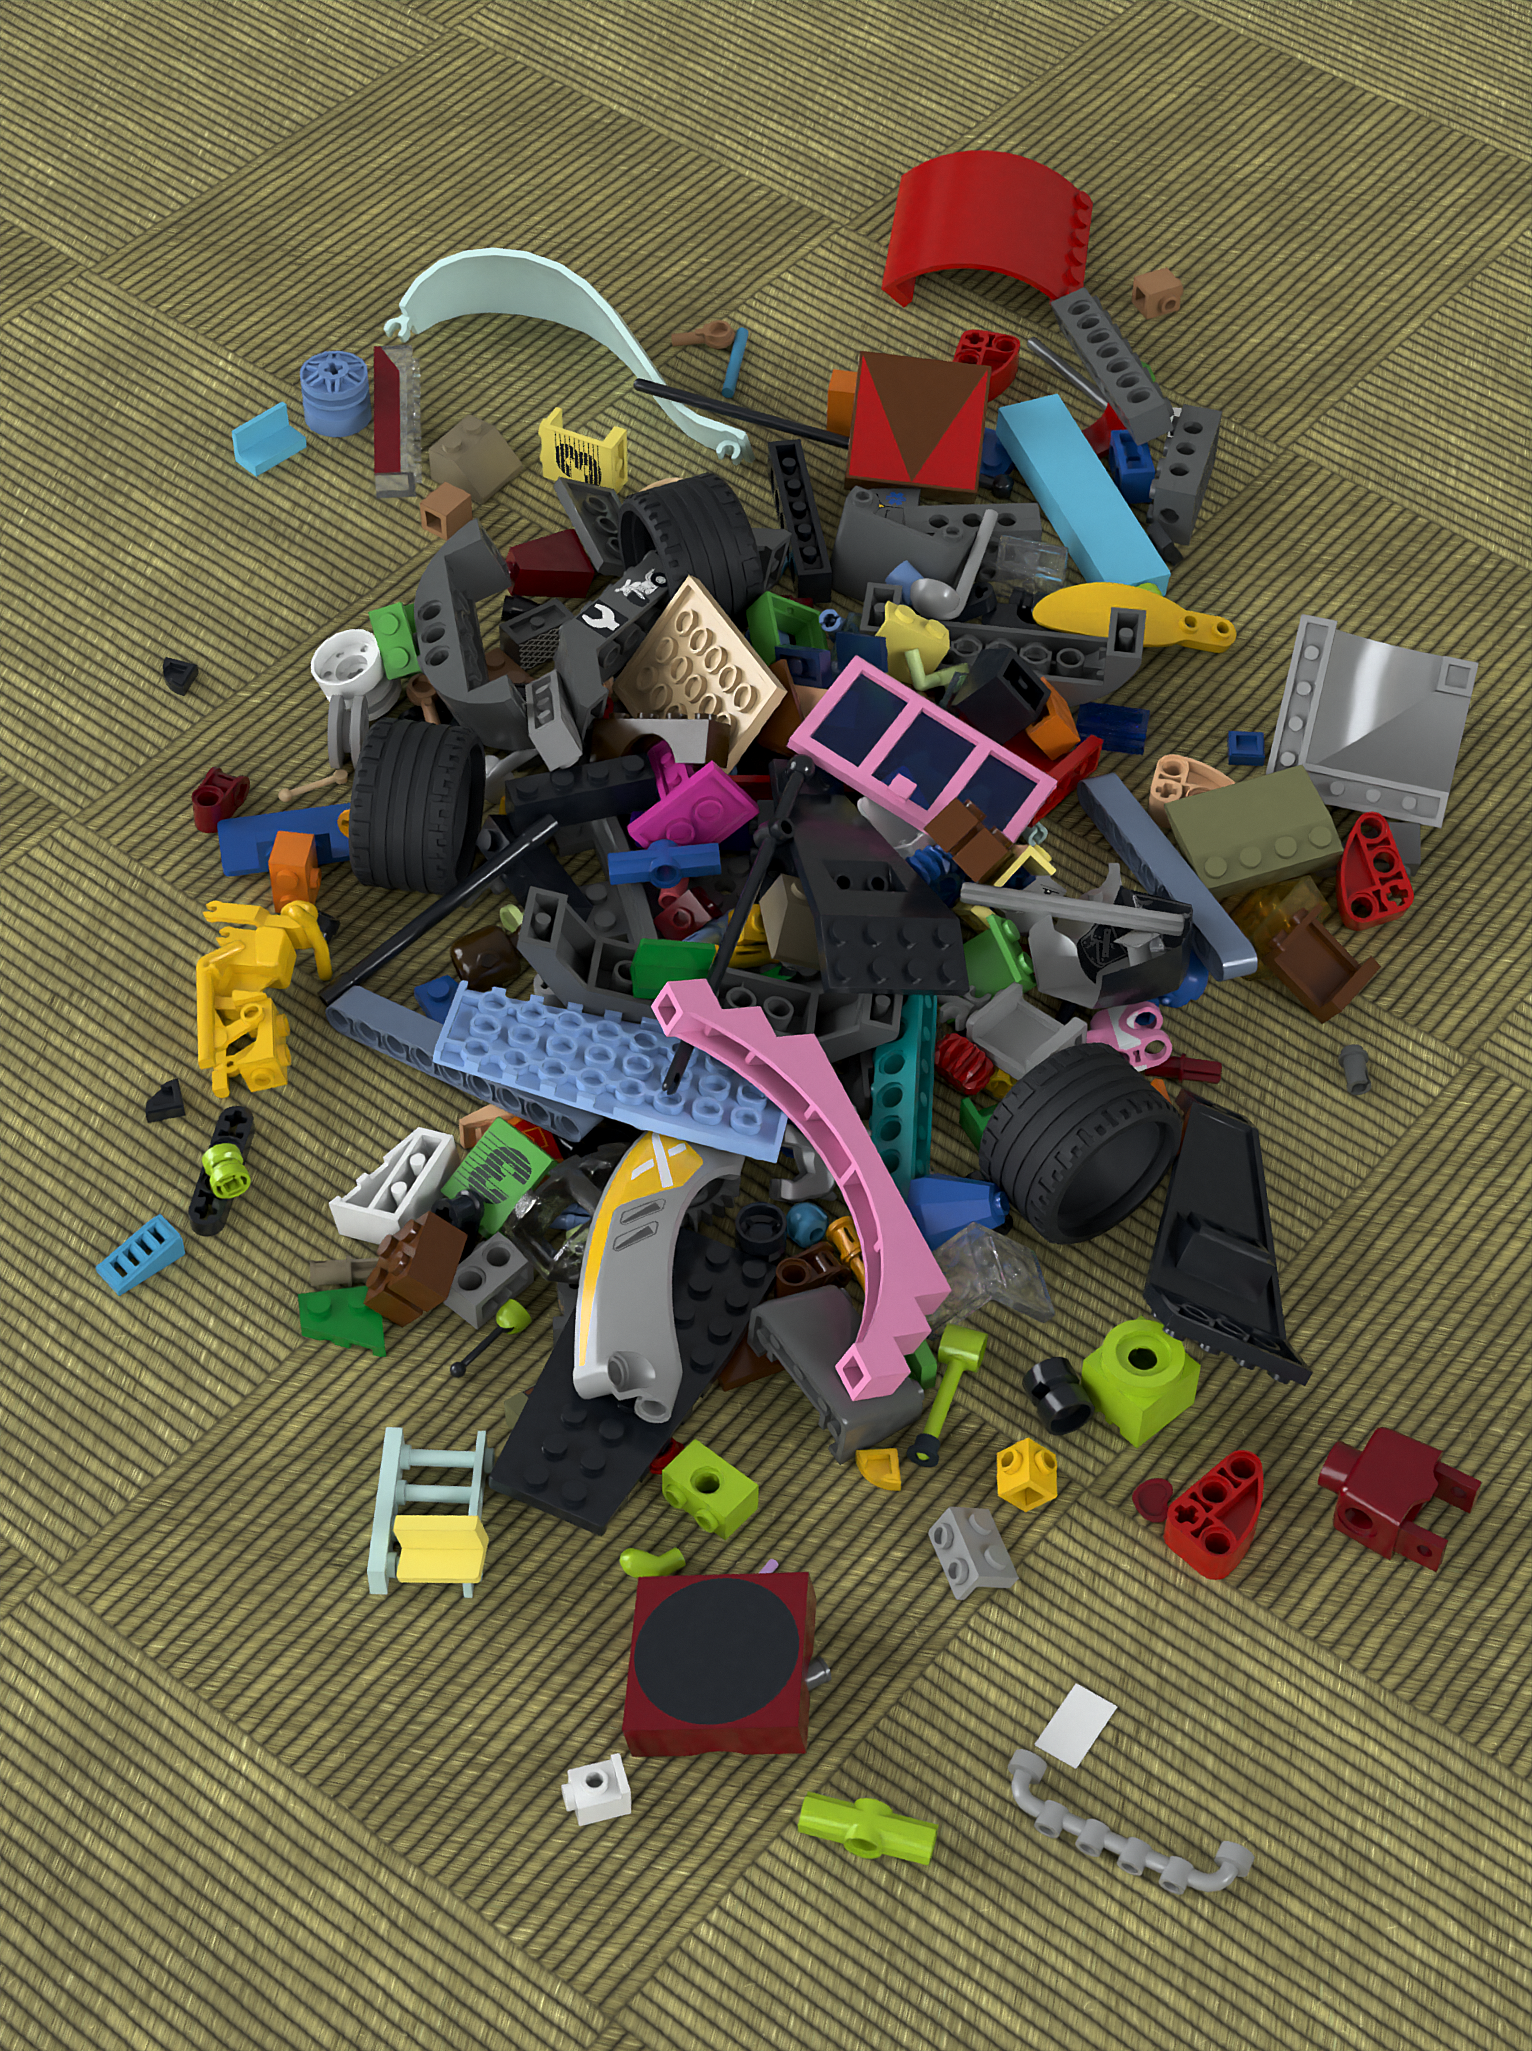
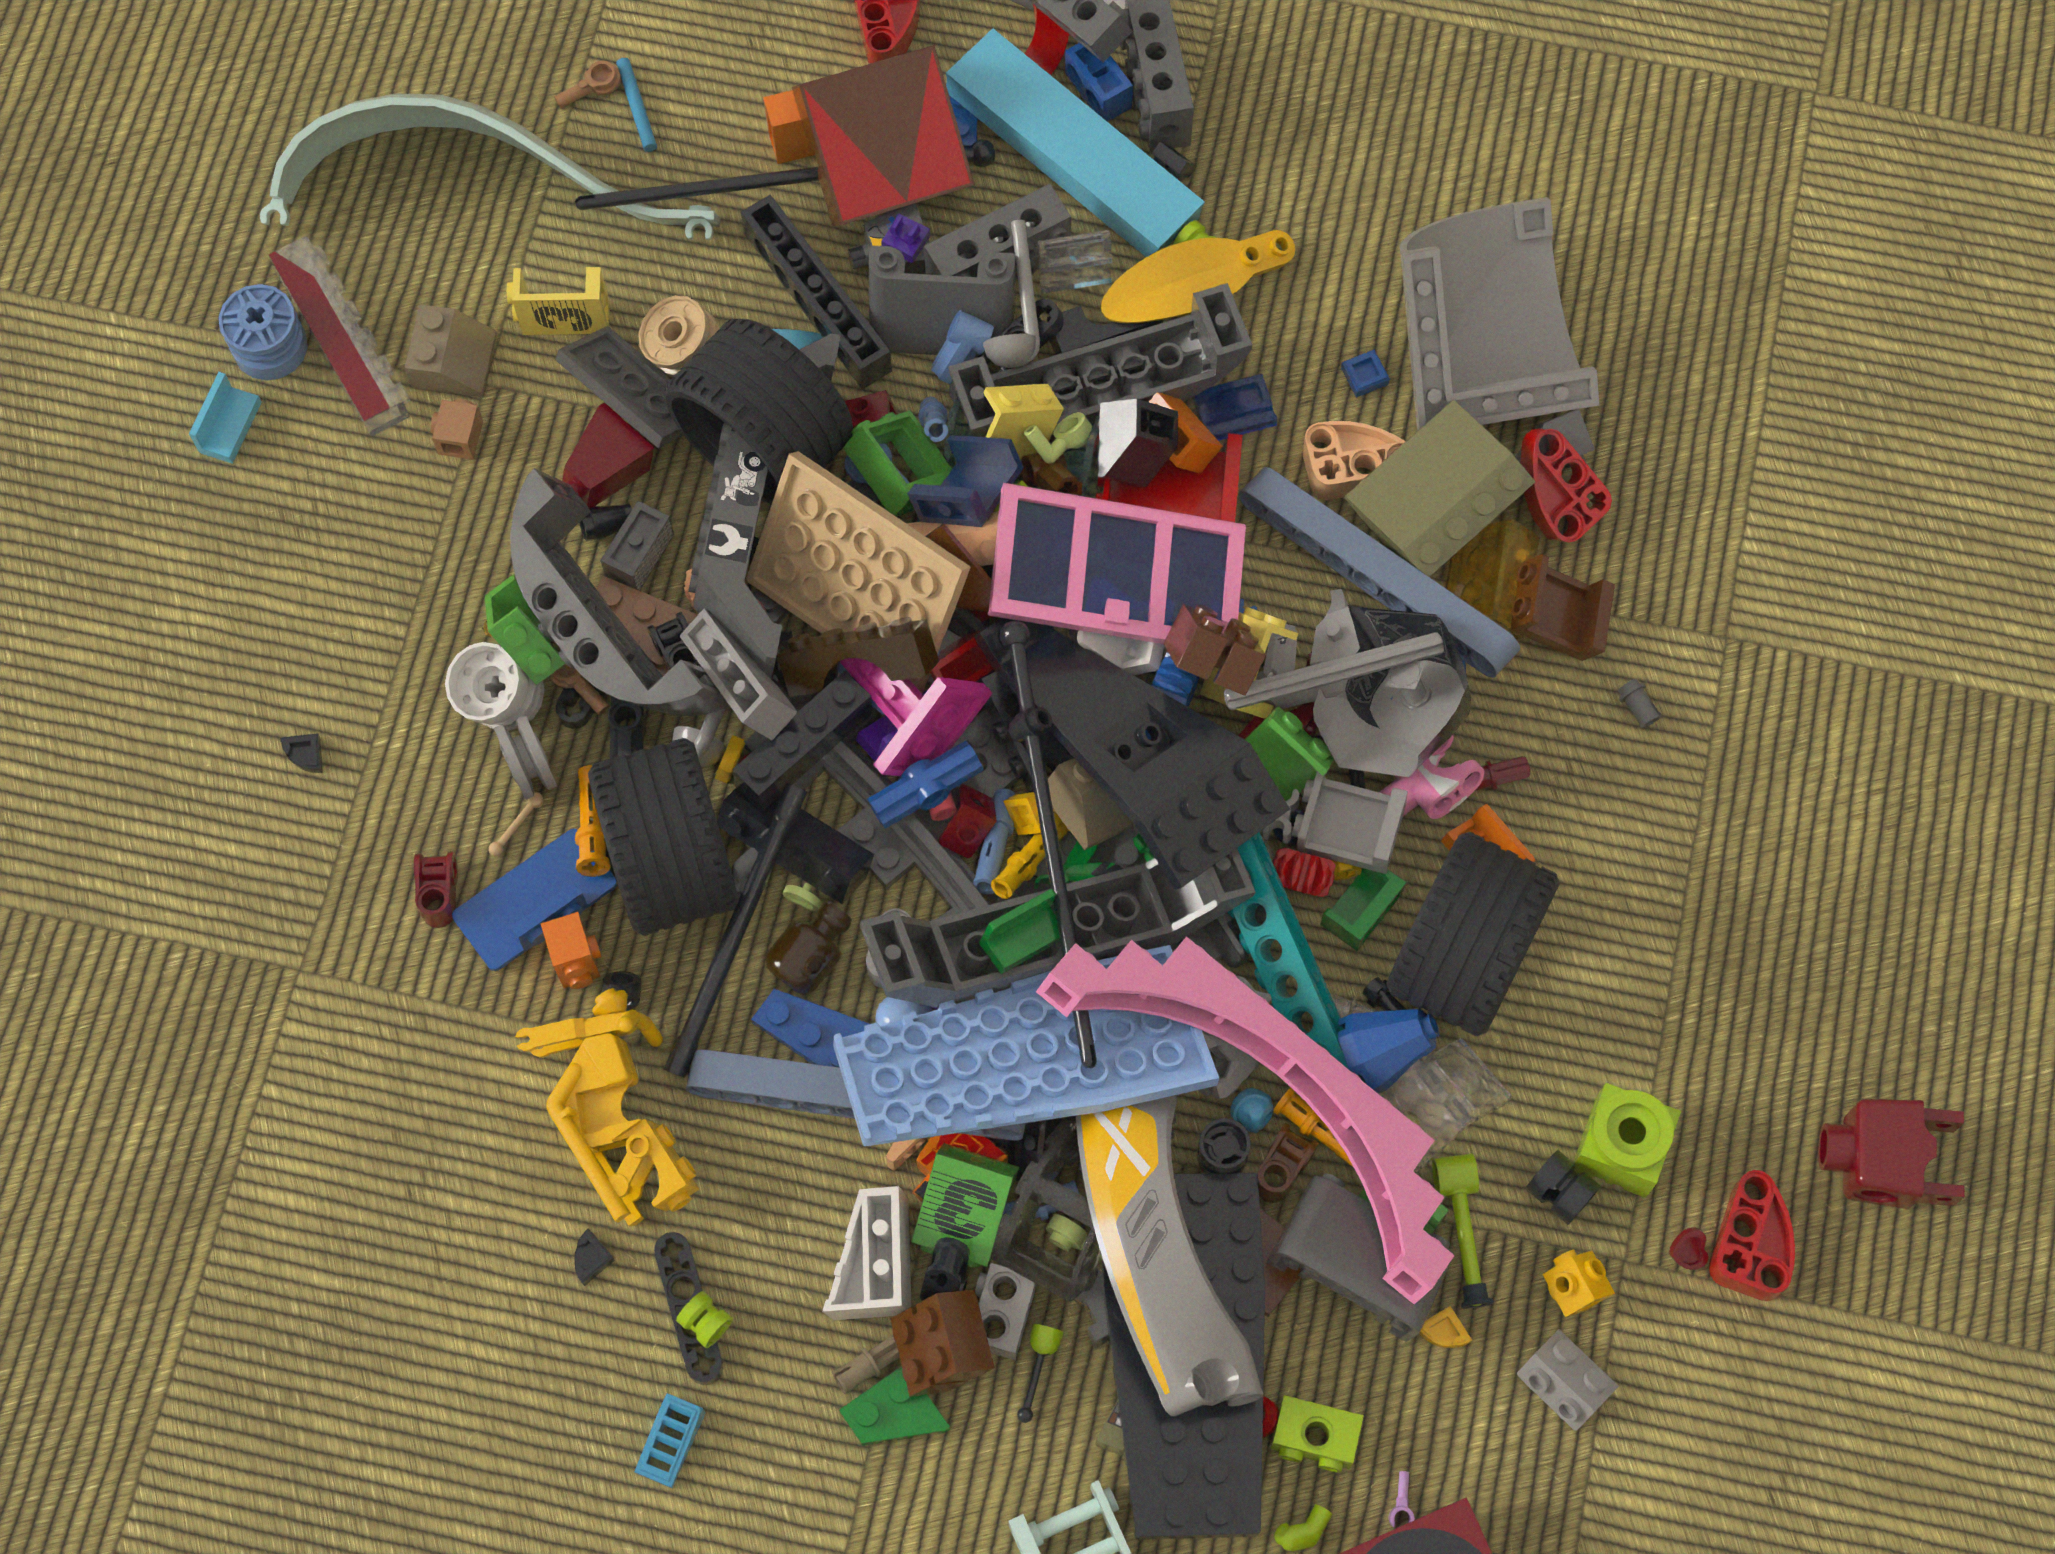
camera: 25 degrees left, 20 degrees up
black wheel [1009,586,1049,624] -> none
white sticker [1034,1683,1117,1769] -> none
black wing [1142,1088,1313,1386] -> none
none -> dark purple tile [881,214,931,263]

